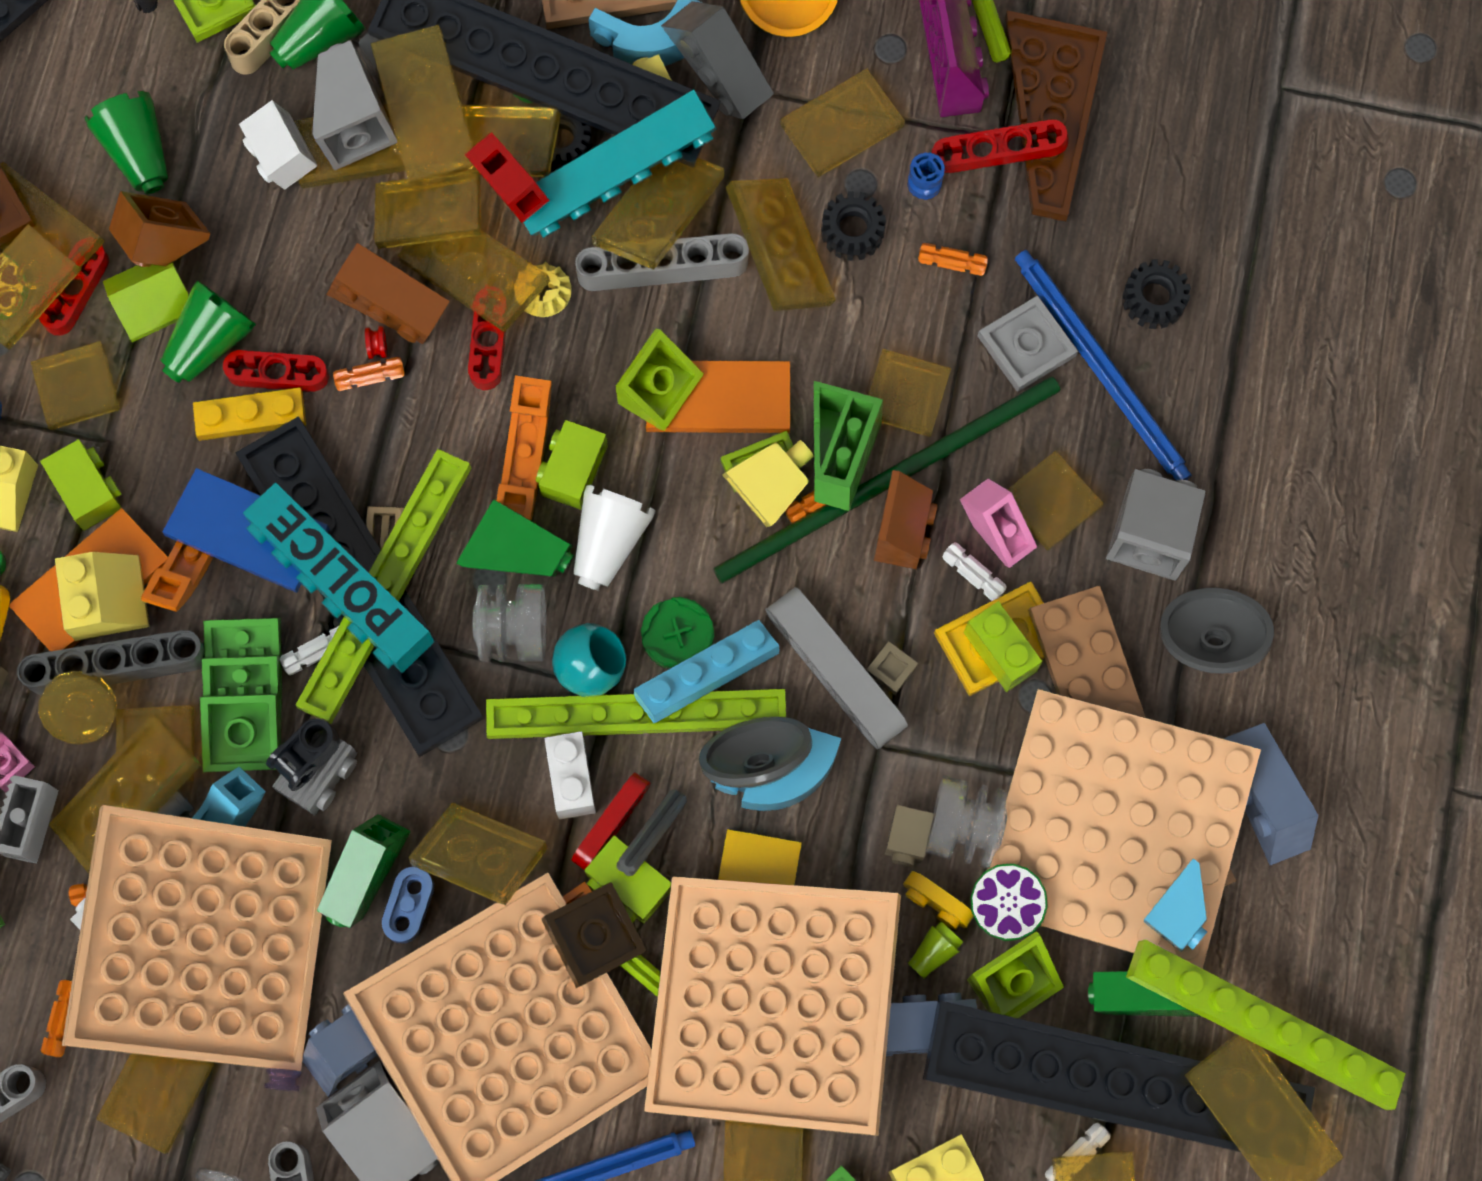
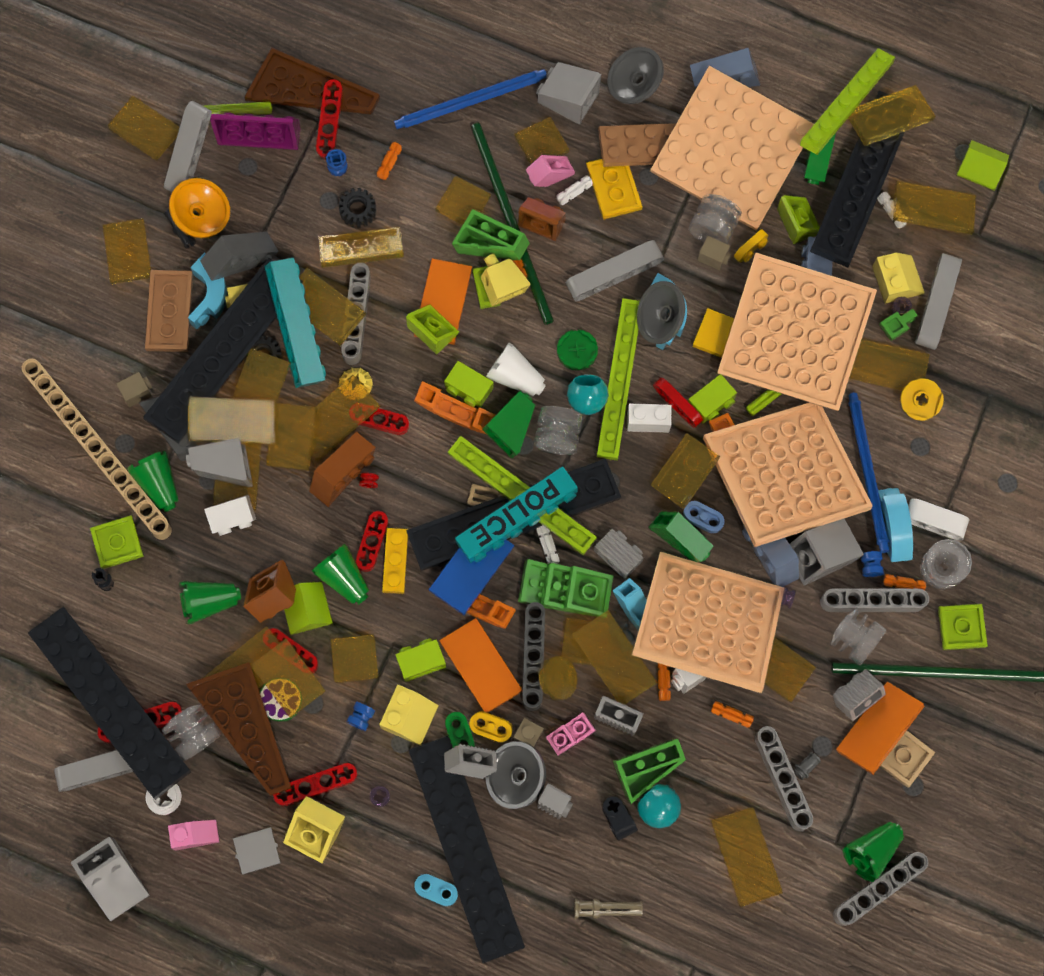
camera: 80 degrees left, 0 degrees up
light yellow slope [55,552,150,641] -> none
black piece [266,718,340,791] -> none
orange axle [333,357,405,391] -> none
red brick [464,132,550,223] -> none
dark brown plate [541,882,647,989] -> none
dark grey axle [617,789,687,876] -> none
medium azure plate [634,620,779,723] -> none
clear yellow tile [780,69,905,177] -> none
dark tan plate [866,641,918,695] -> none
lime cone [908,921,963,979] -> none
lime piece [964,601,1043,692] -> none
tile [970,864,1048,941] -> none
light grey plate [977,295,1078,392] -> none
black tyre [1122,259,1191,329] -> none
medium azure slope [1144,859,1207,952] -> none

